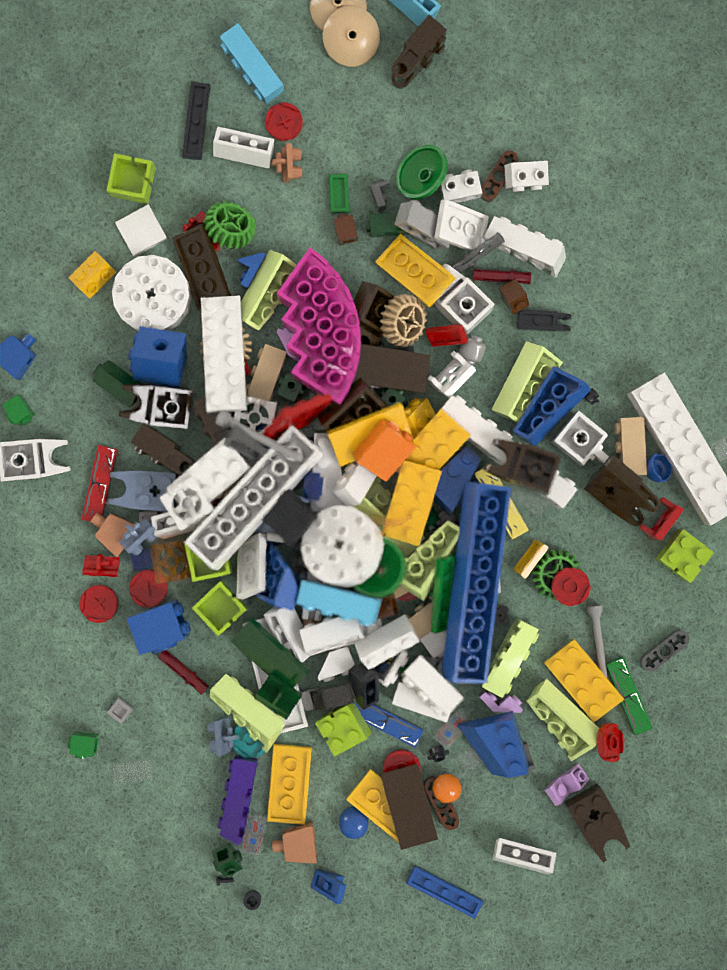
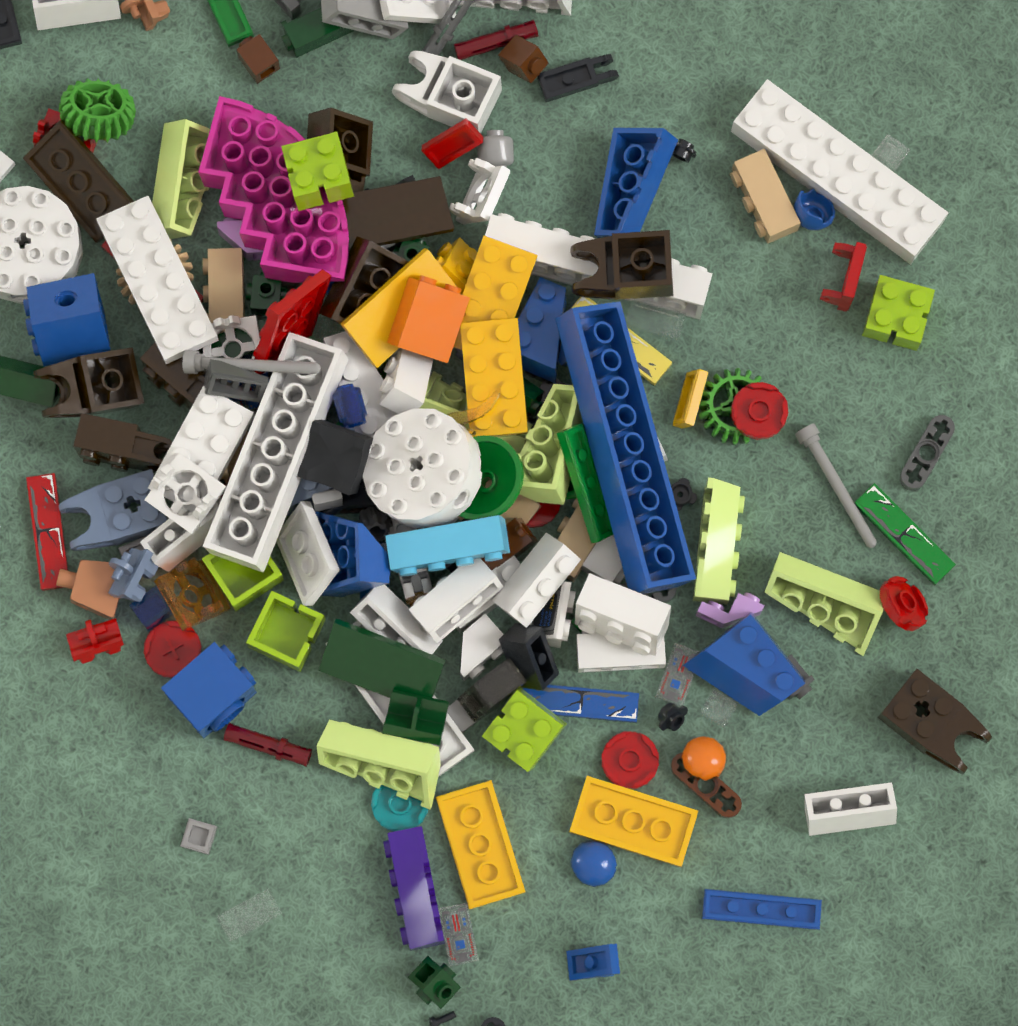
camera: 30 degrees left, 10 degrees down
green brick [67,731,99,759] -> none
red tile [79,585,119,623] -> none
sand blue hips [208,717,239,756] -> none
blue slope [237,252,266,290] -> none
nougat torso [272,822,317,863] -> none
yellow plate [375,234,456,308] -> none
tan gear [380,294,428,347] -> none
dark brown tile [380,763,438,850] -> none
yellowish green wedge [491,341,563,423] -> none
yellow plate [544,638,624,723] -> none
lavender slope [545,763,589,806] -> none
white hinge [551,411,609,466] -> none
dark brown brick [584,455,660,526] -> none
none -> lime piece [281,132,354,211]

